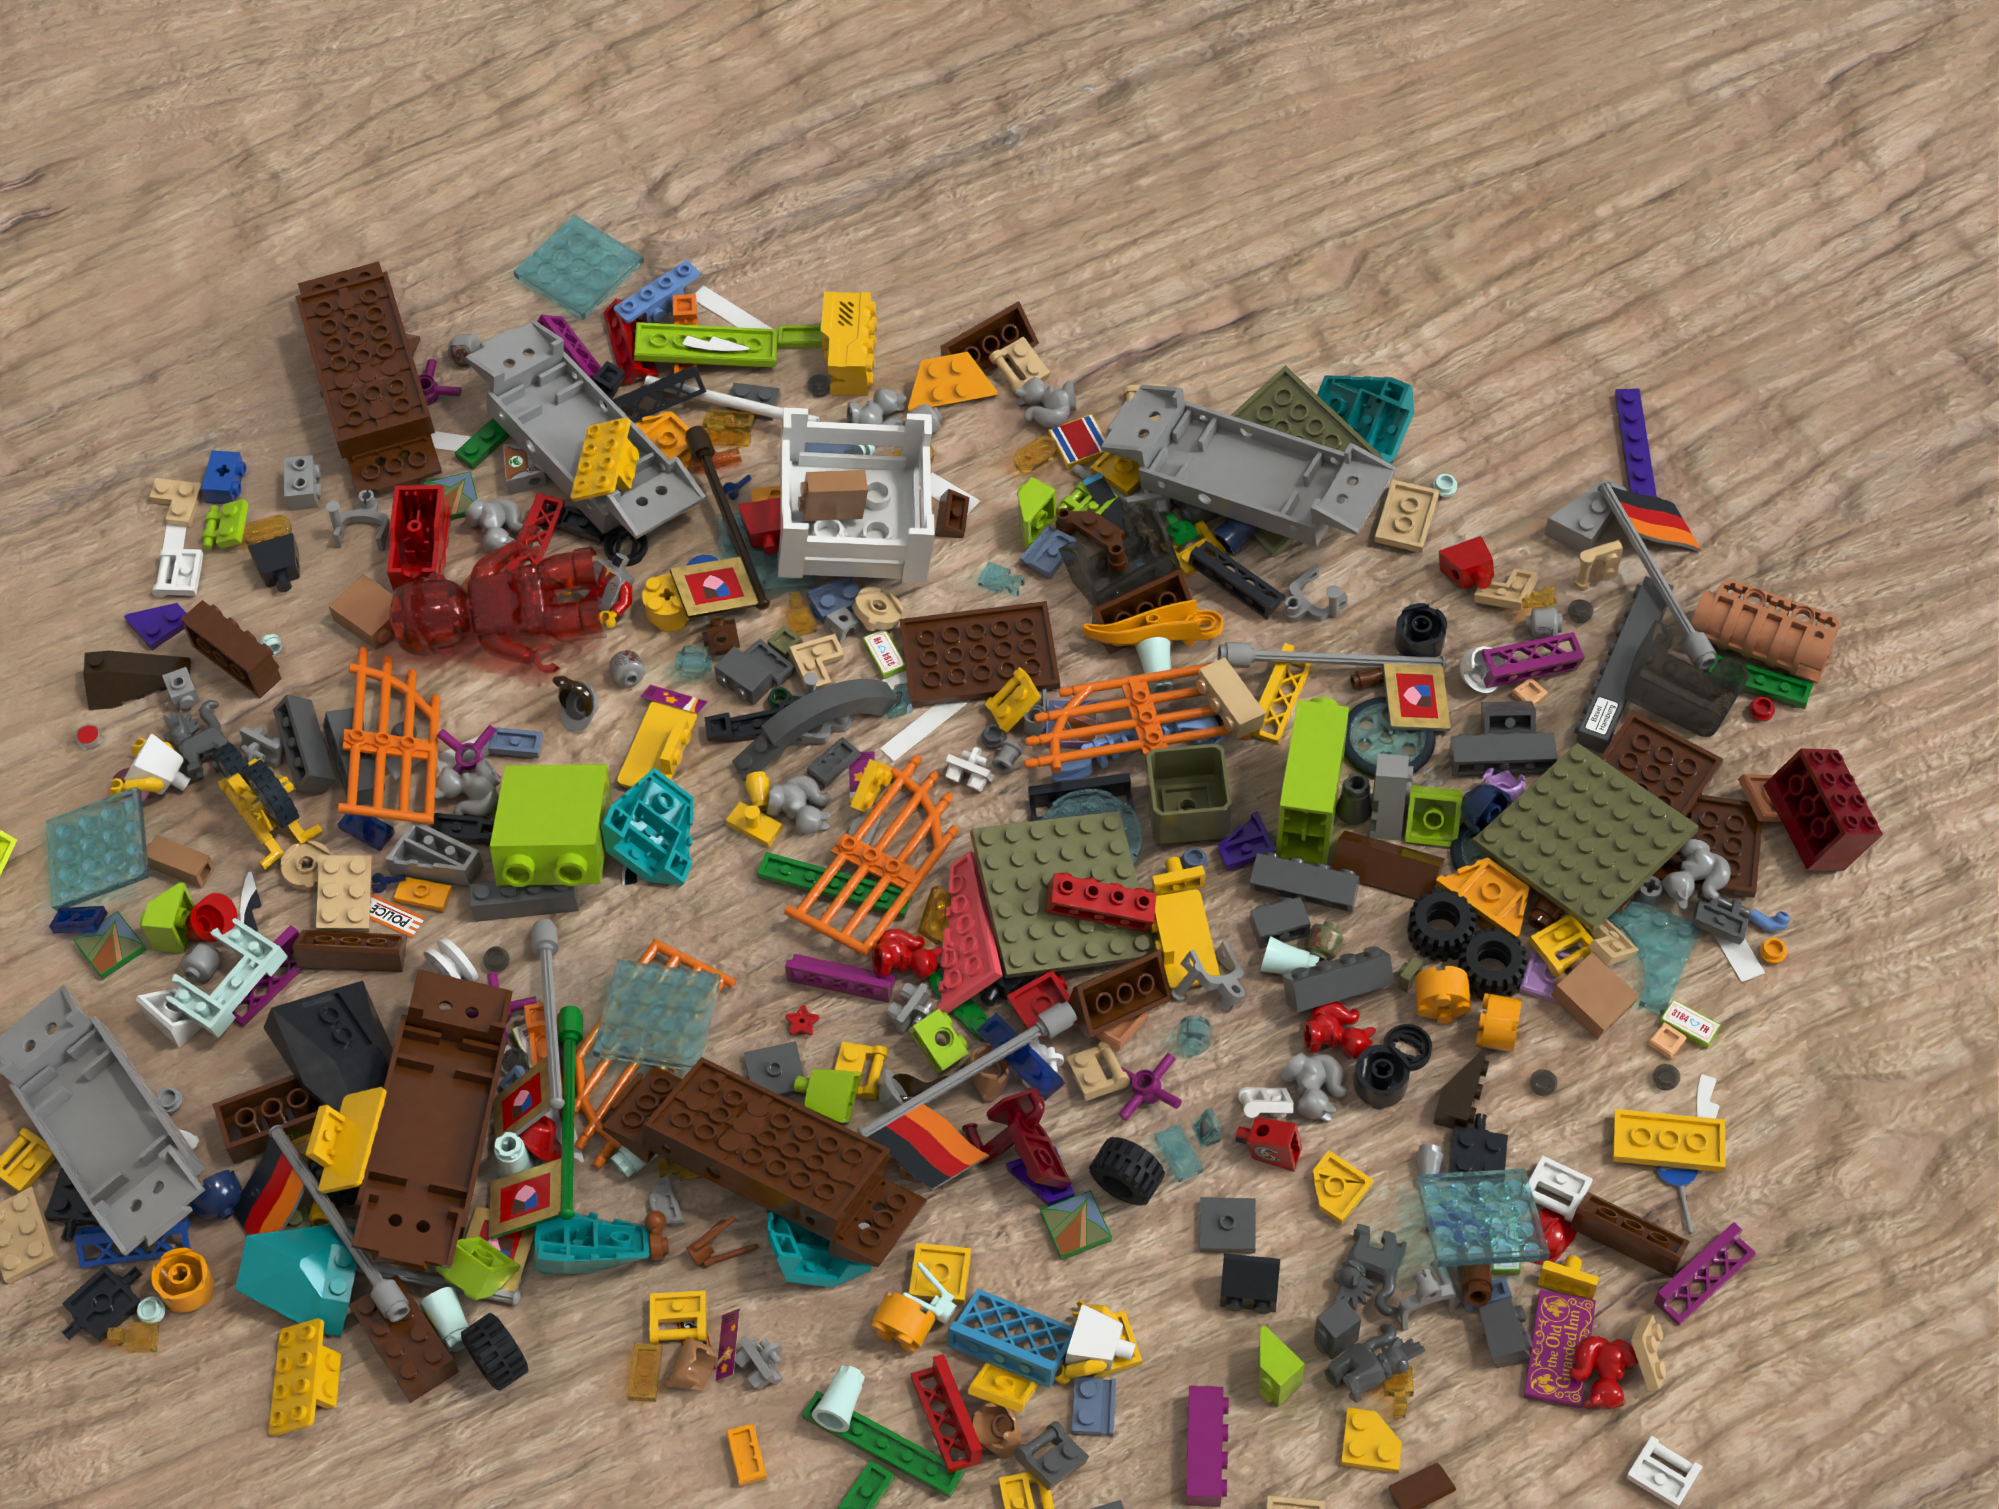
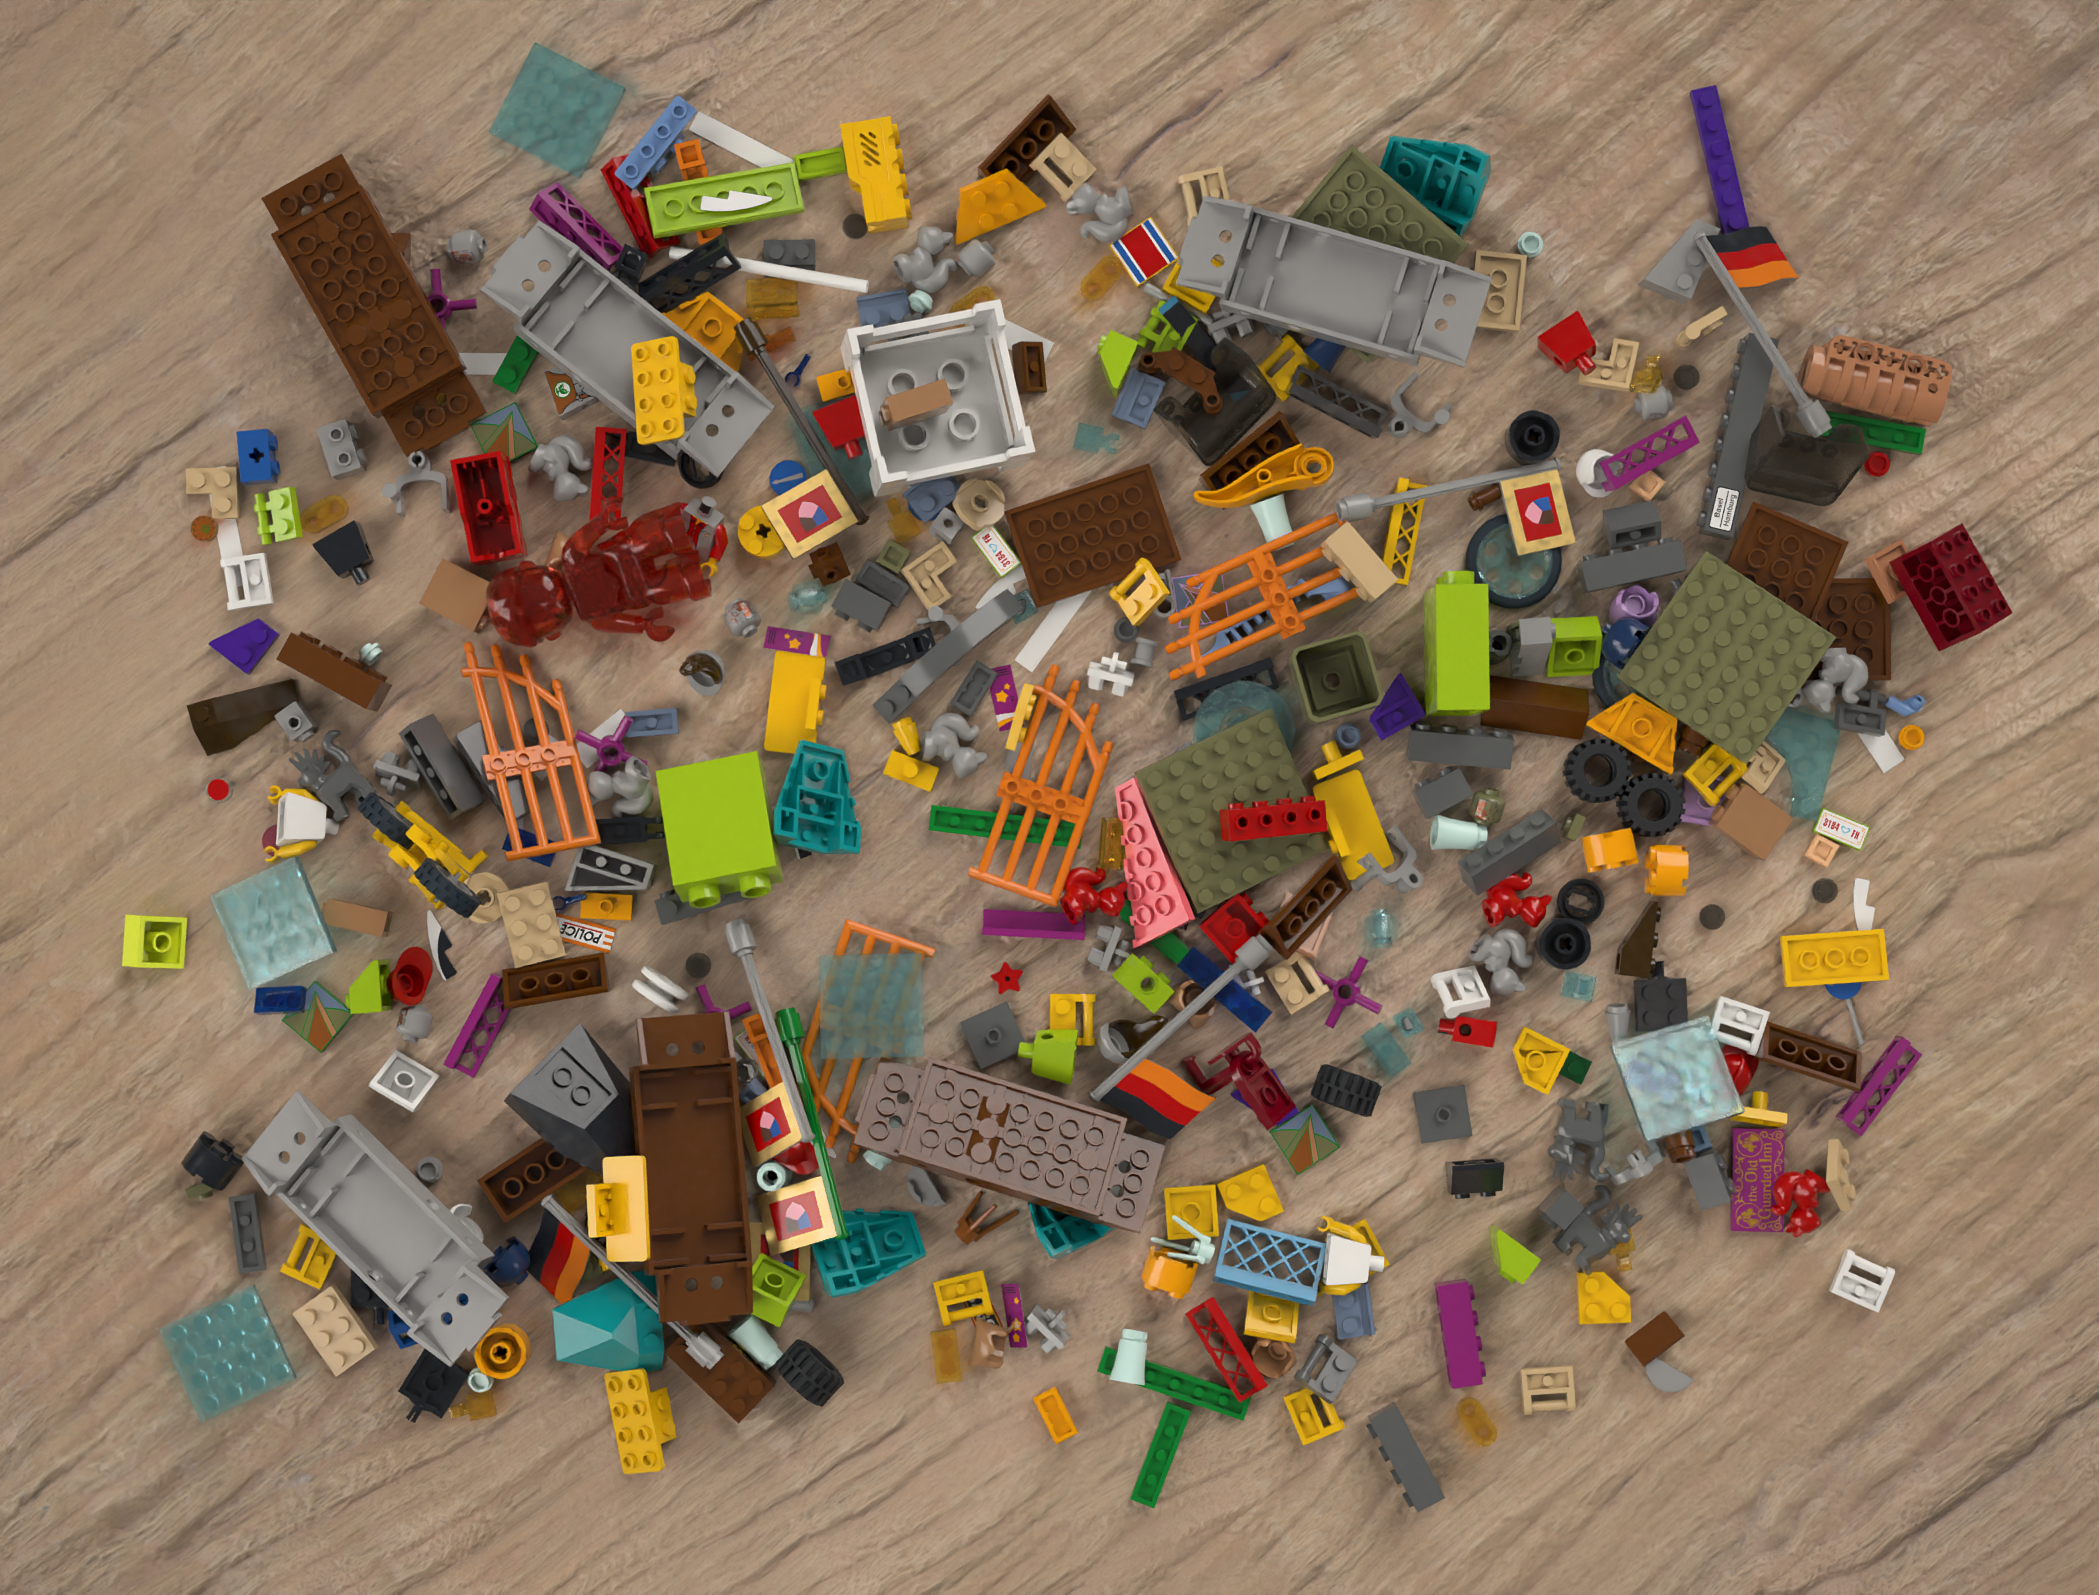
camera: 15 degrees left, 30 degrees up
light aqua wedge [165,918,288,1038] -> none
dark orange plate [644,1210,669,1261] -> none
dark green plate [768,687,793,709] -> none
green plate [1164,512,1198,546] -> none
none -> clear orange tile [191,516,219,542]
none -> yellow plate [1216,1163,1284,1221]
none -> dark green plate [1559,1051,1592,1085]
none -> clear light blue slope [1561,971,1597,1002]

